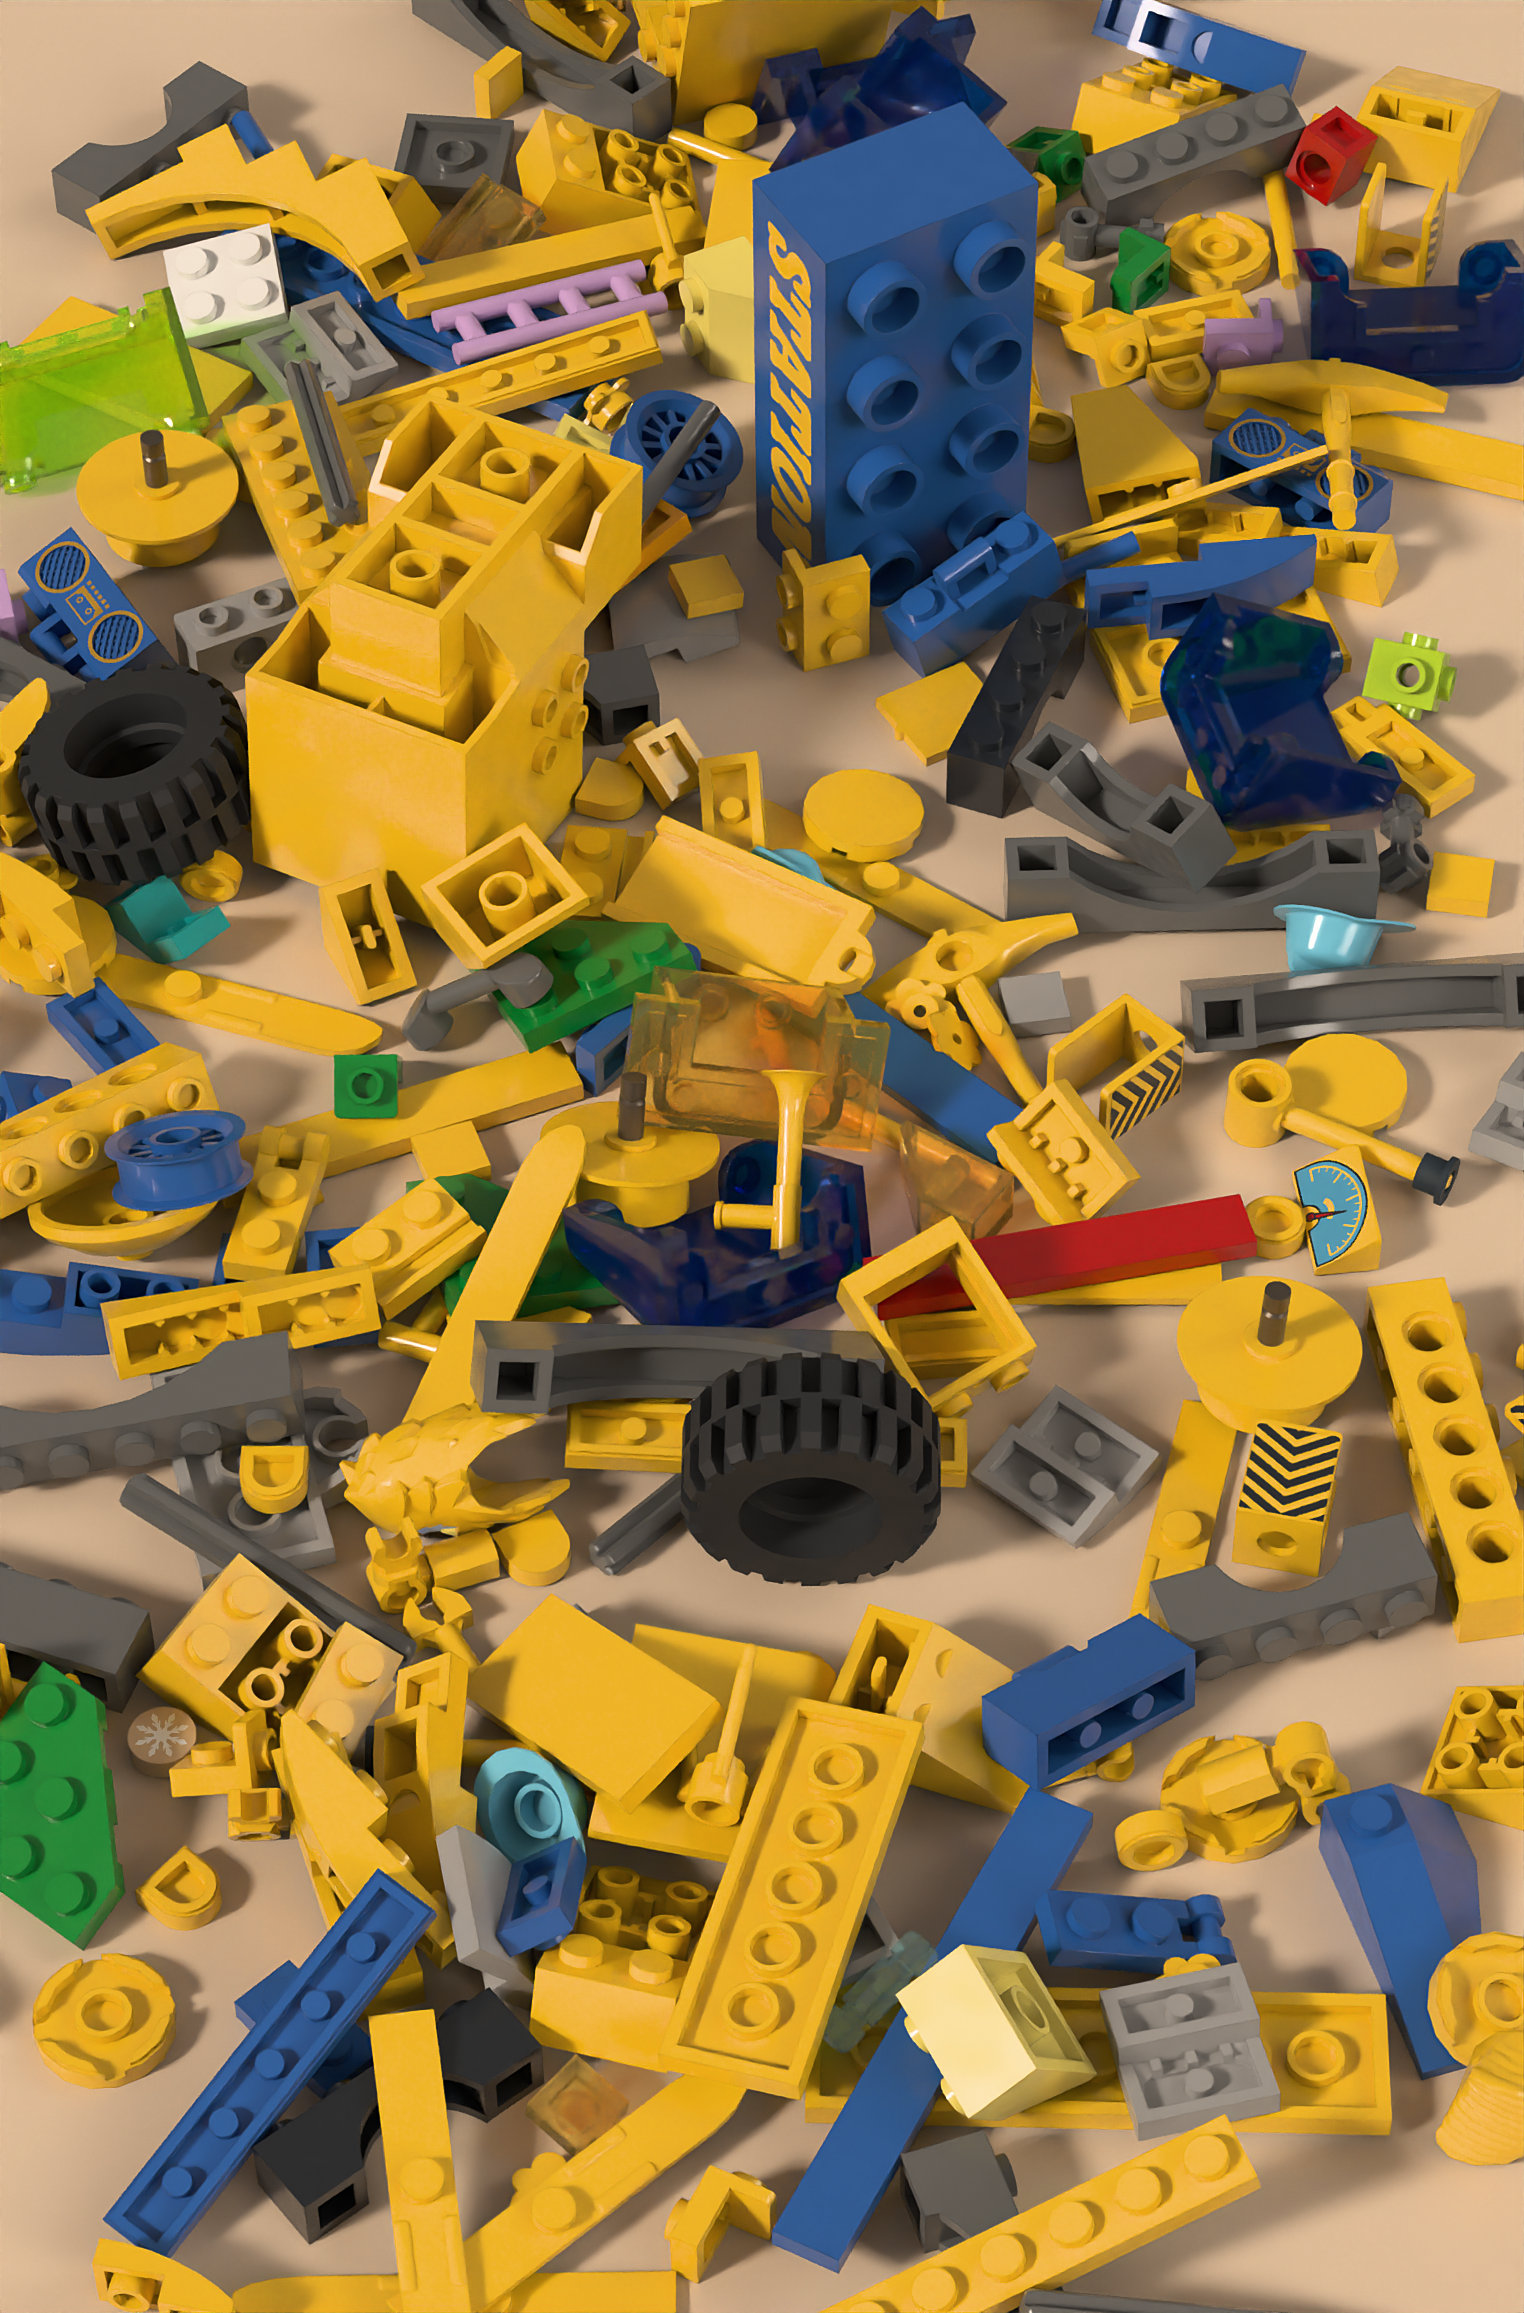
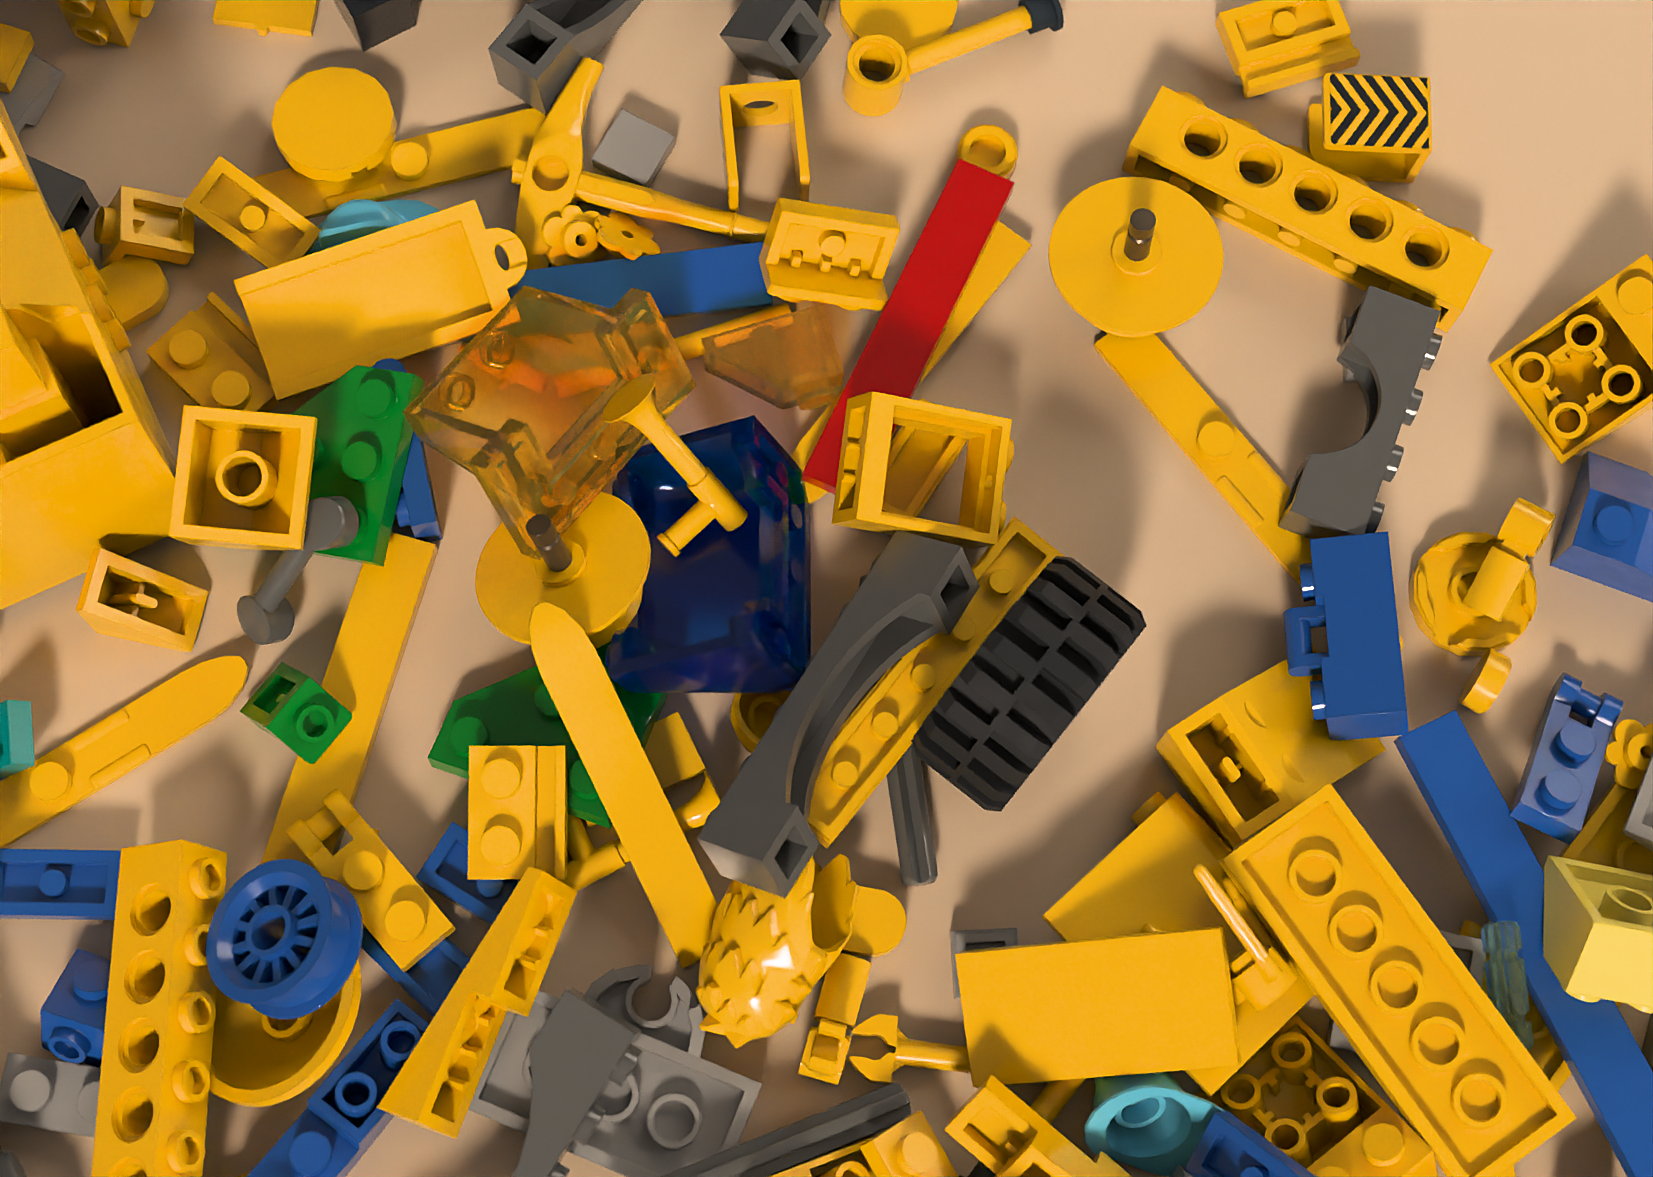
camera: 60 degrees left, 25 degrees up
yellow tile [239,1446,310,1514] -> none
yellow tile [411,1120,492,1181] -> none
light grey slope [970,1385,1163,1549] -> none
piece [1231,1418,1343,1578] -> none
slope [1291,1144,1382,1276] -> none

